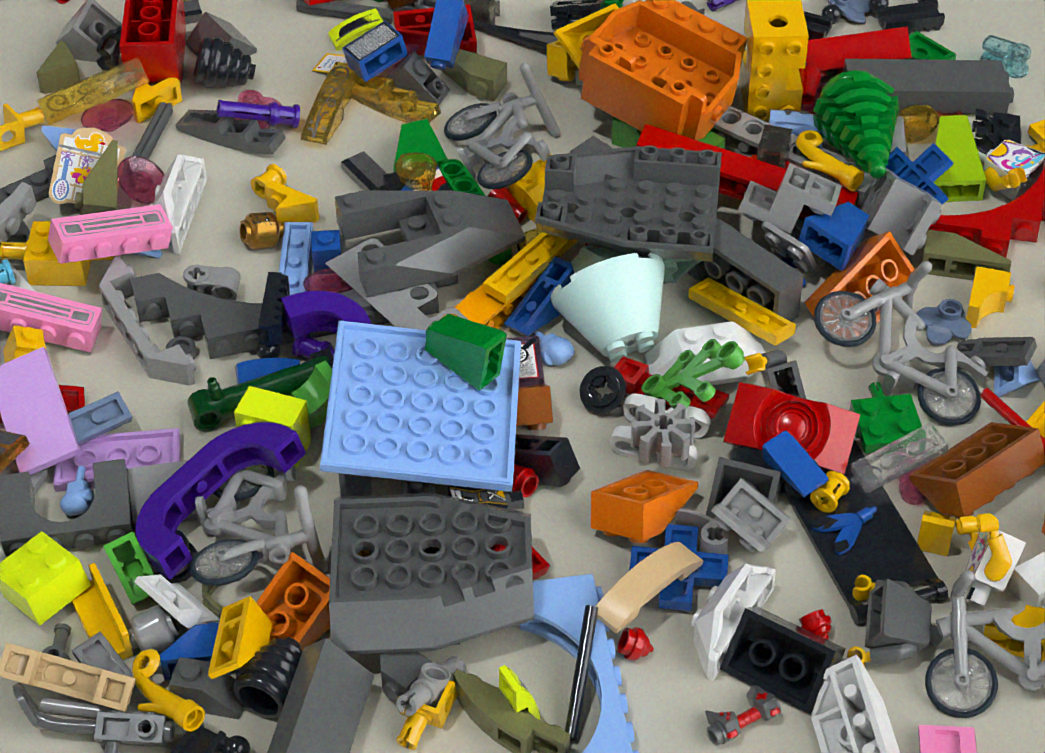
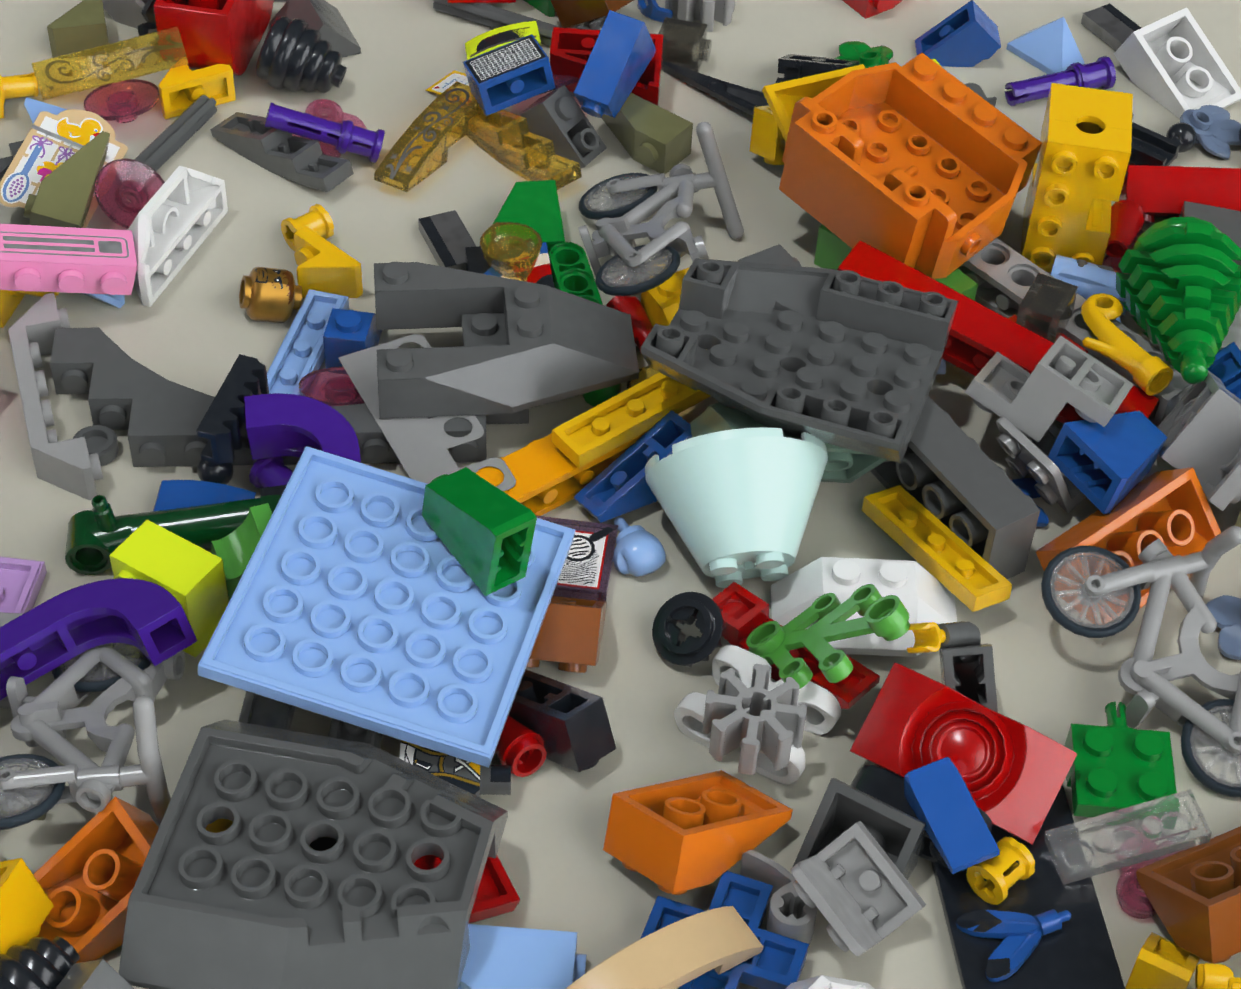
camera: 10 degrees right, 0 degrees up
light grey piece [183,264,241,301] -> none

